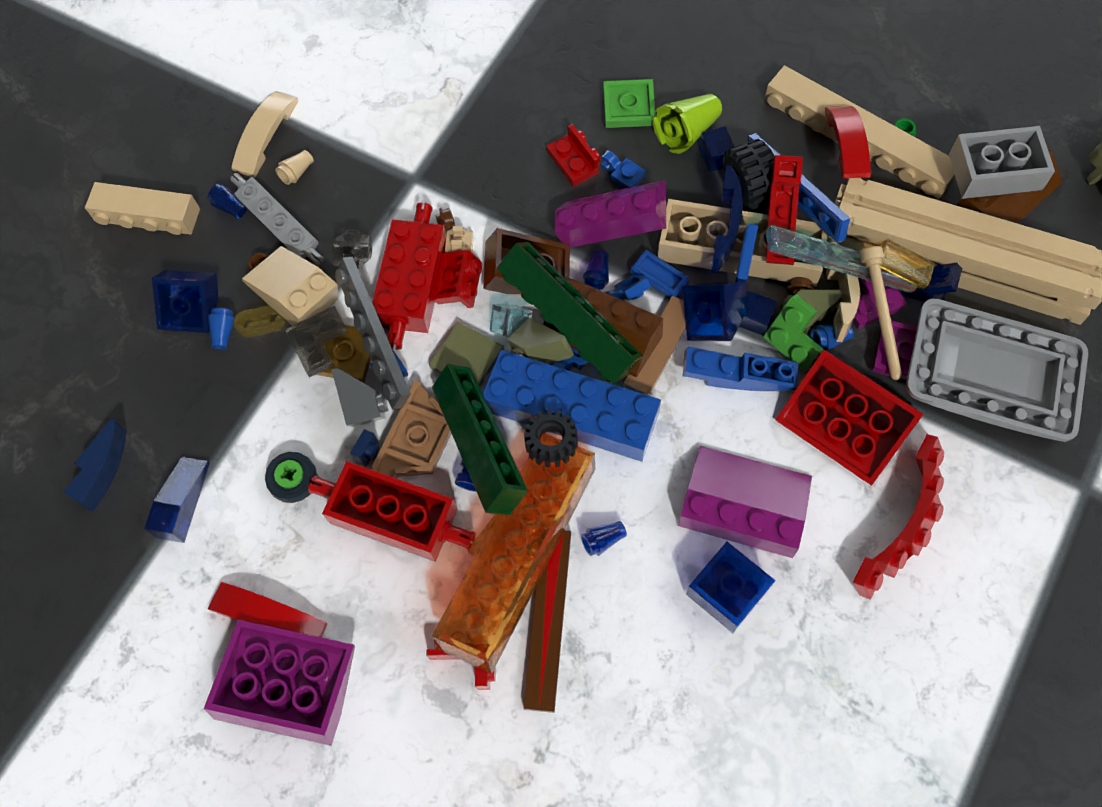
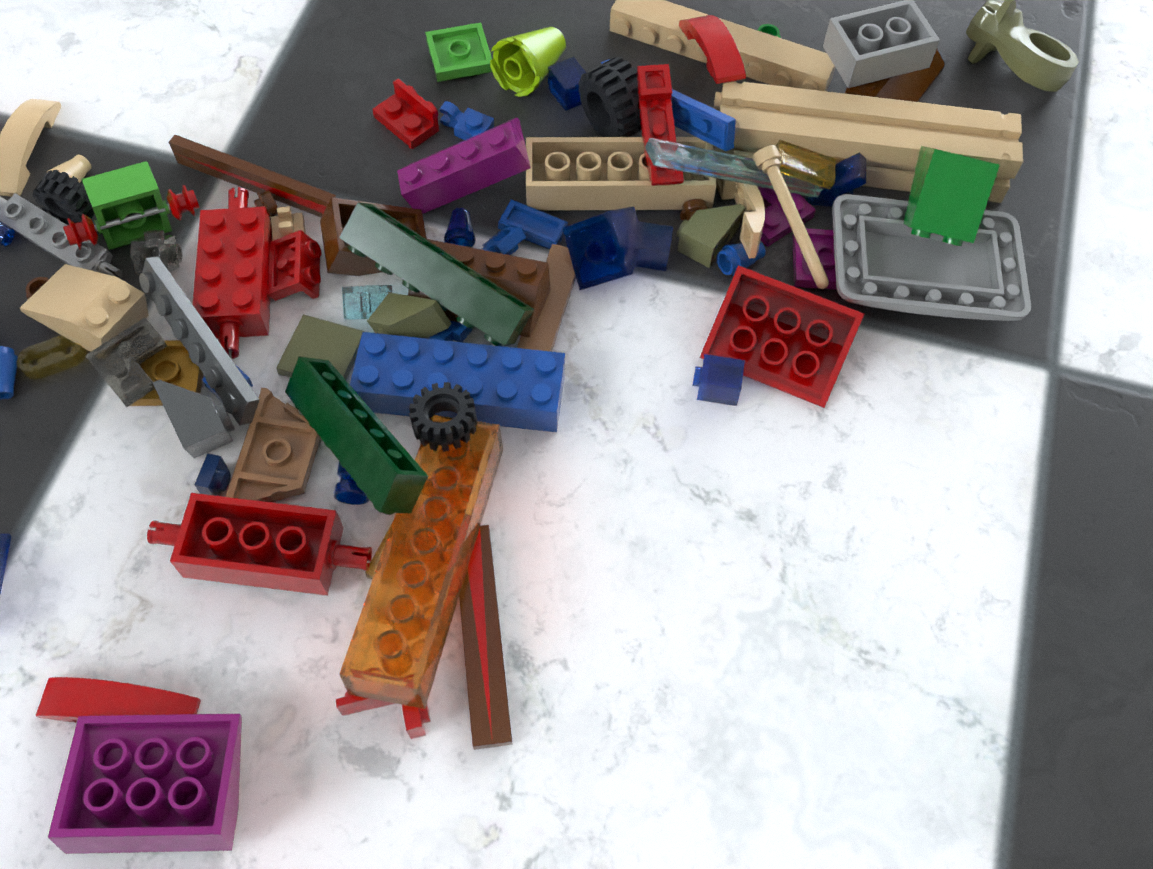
camera: 20 degrees left, 5 degrees down
black wheel [265,452,318,503] -> none
clear blue cone [581,521,627,556] -> none
magenta slope [678,446,812,558] -> none
blue slope [682,347,798,391] -> none
clear blue brick [686,541,776,634] -> none
clear blue slope [711,165,743,273] -> none
blue tile [735,224,758,285] -> none
bright green plate [763,294,824,373] -> none
red piece [852,434,944,600] -> none
none -> black tyre [33,170,95,224]
none -> bright green brick [63,161,200,250]
none -> reddish brown tile [169,135,336,218]
none -> clear blue brick [692,354,745,406]
none -> green slope [904,146,1000,246]

